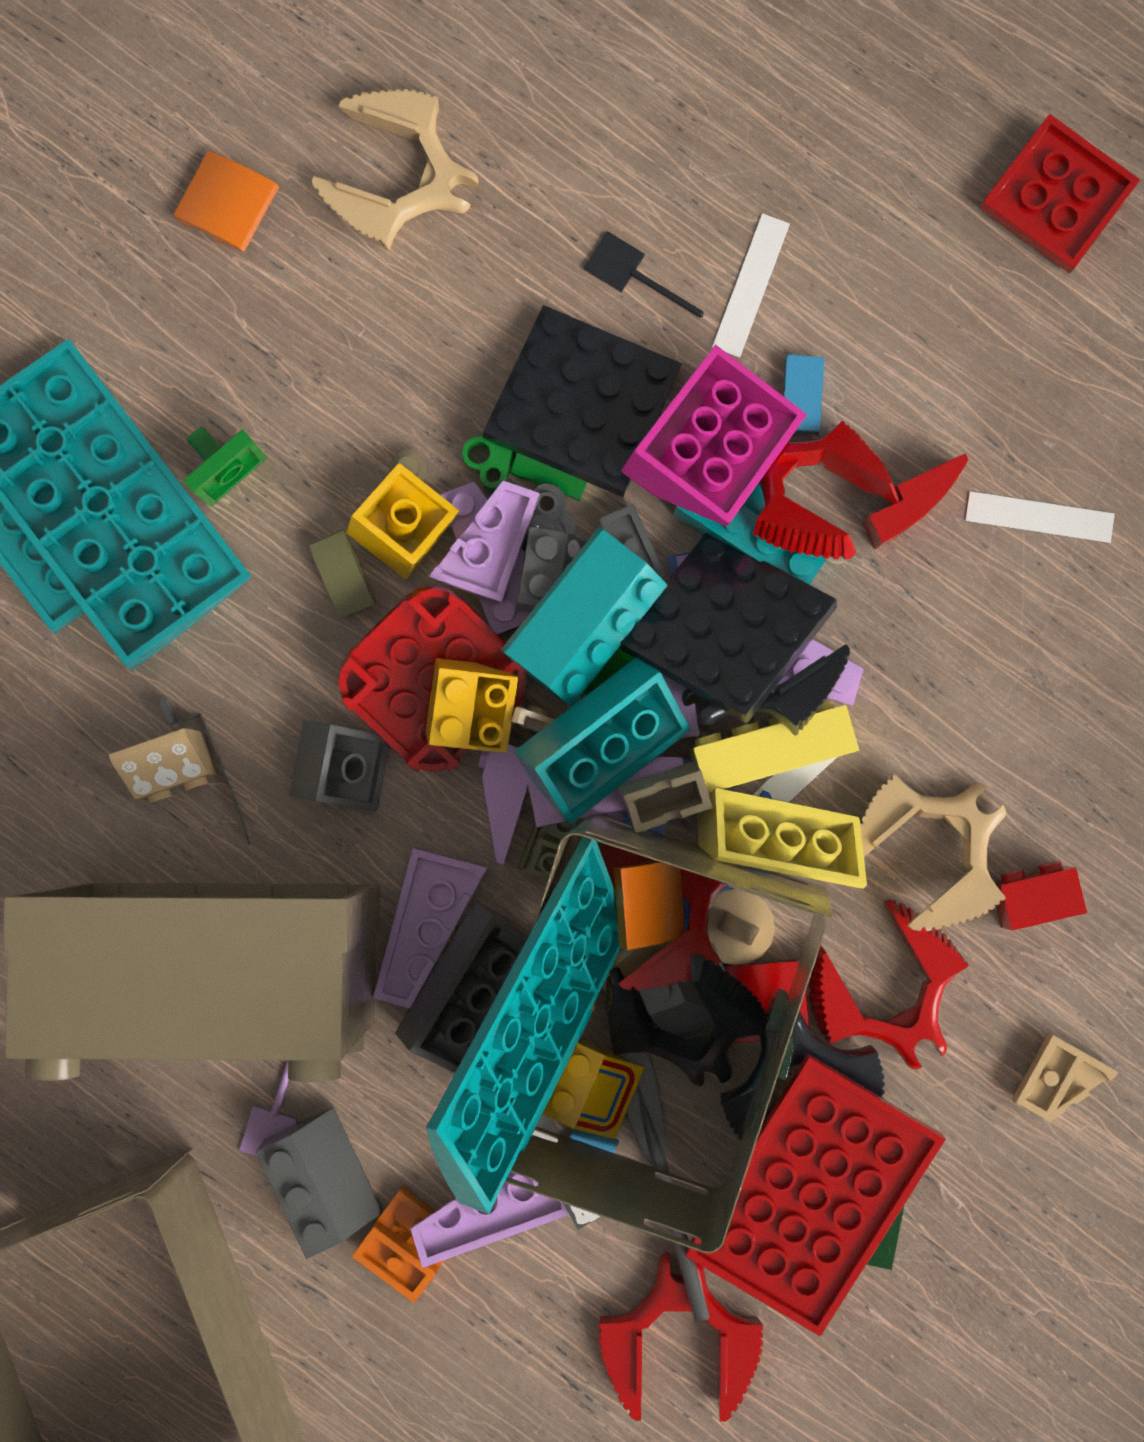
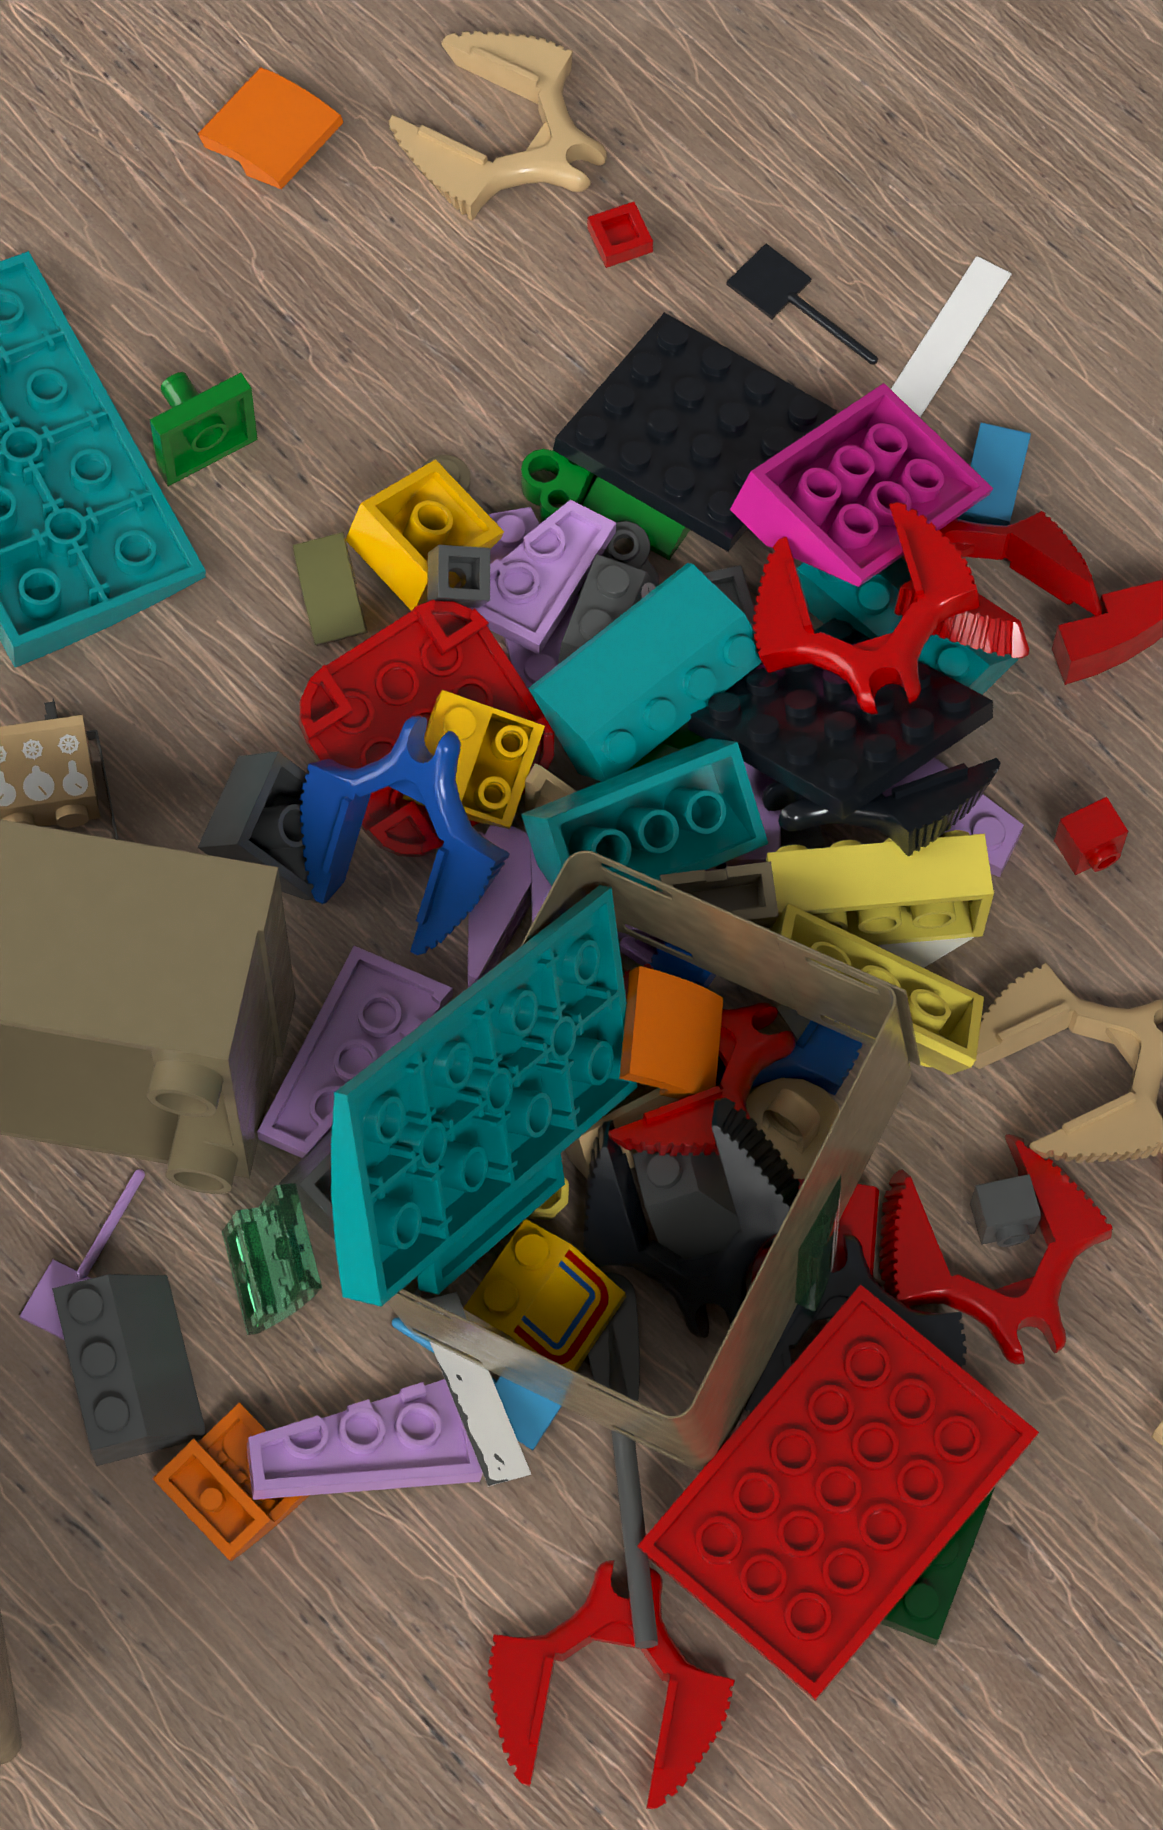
camera: 10 degrees right, 20 degrees down
none -> clear green slope [222,1183,322,1335]
none -> blue piece [300,716,510,955]
none -> dark grey plate [427,545,491,608]
none -> red plate [587,201,653,268]
none -> red piece [753,502,980,714]
none -> dark grey plate [970,1174,1041,1247]
none -> red plate [1054,797,1129,875]

